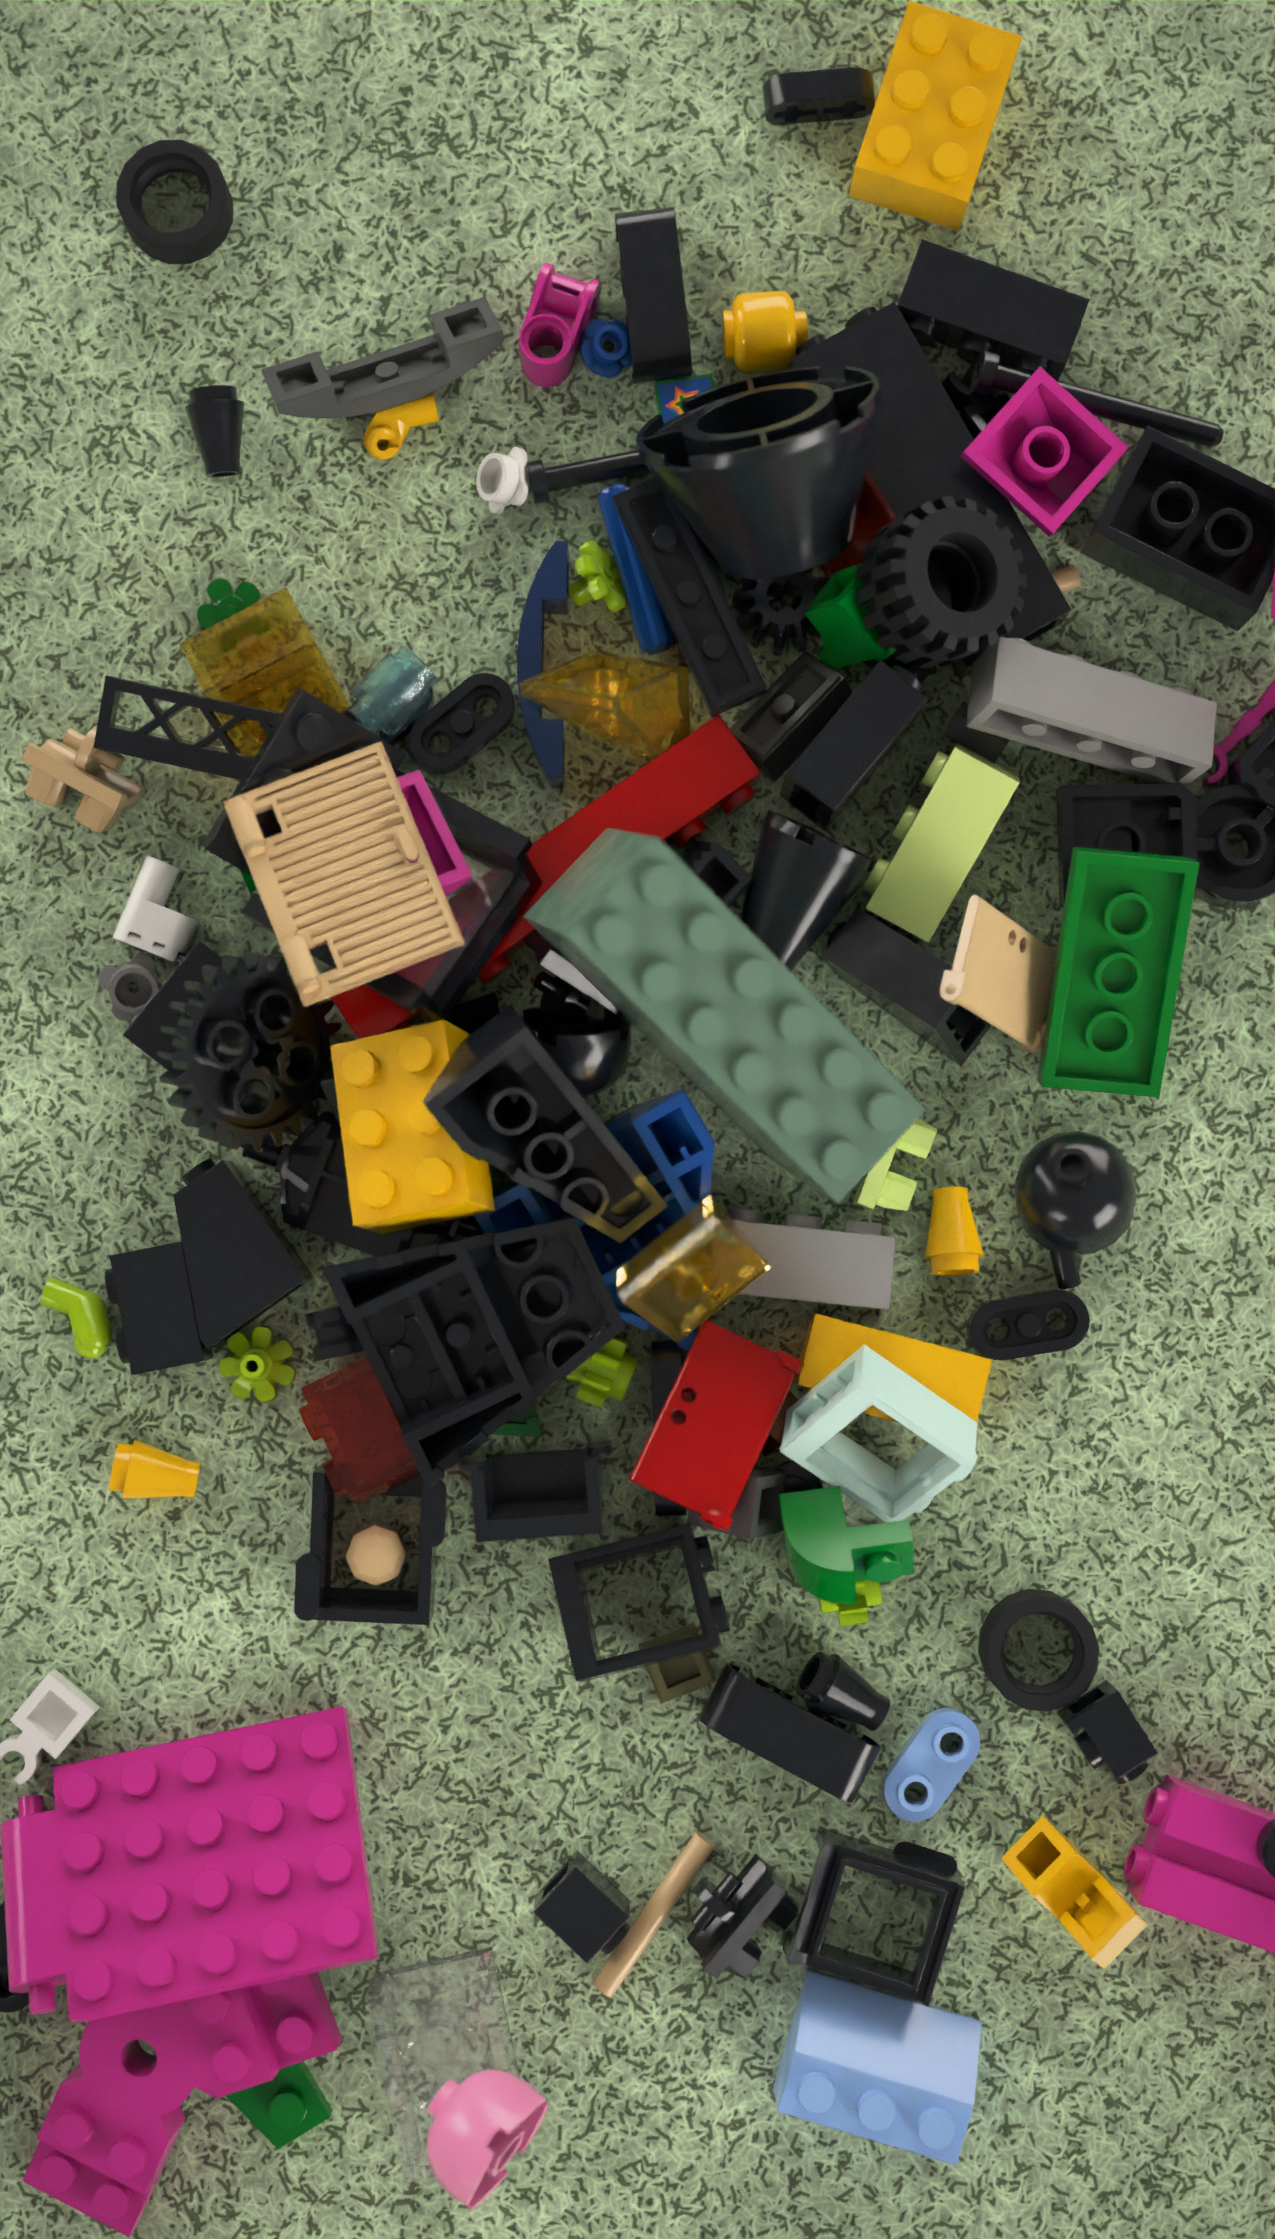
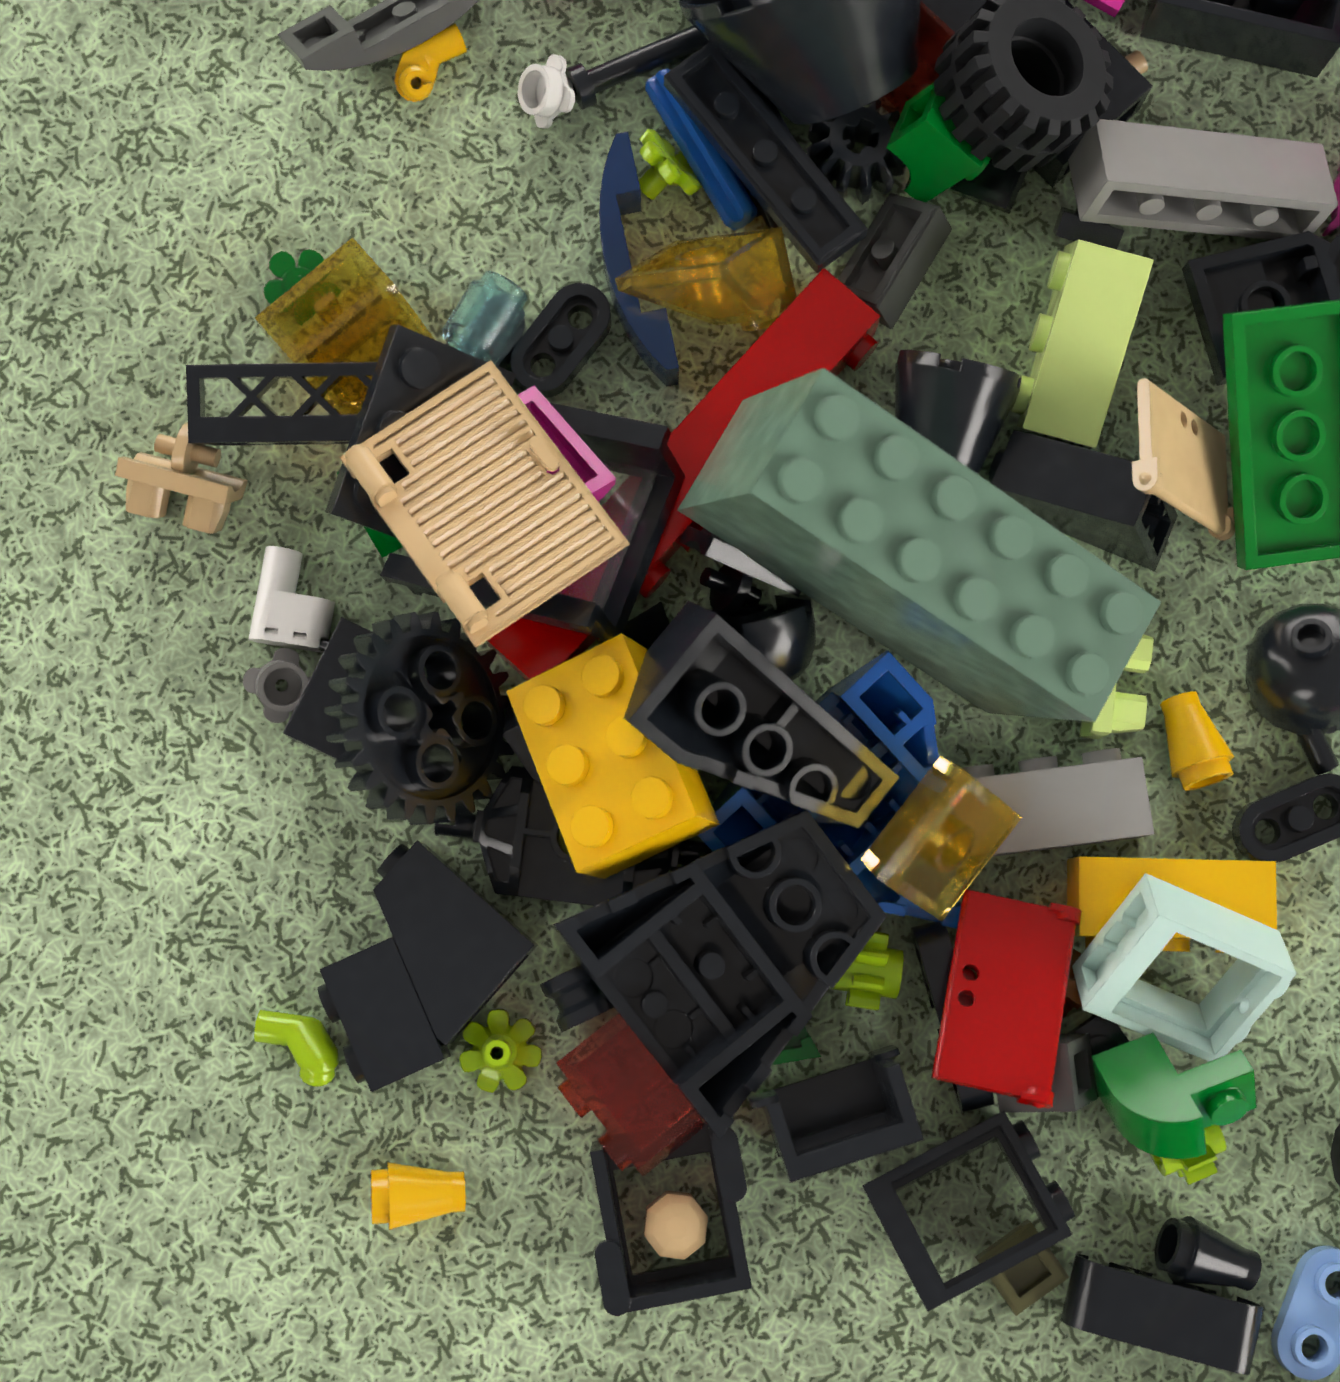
camera: 15 degrees left, 5 degrees down
black cone [185,385,244,478] -> none
black brick [779,660,928,832] -> none

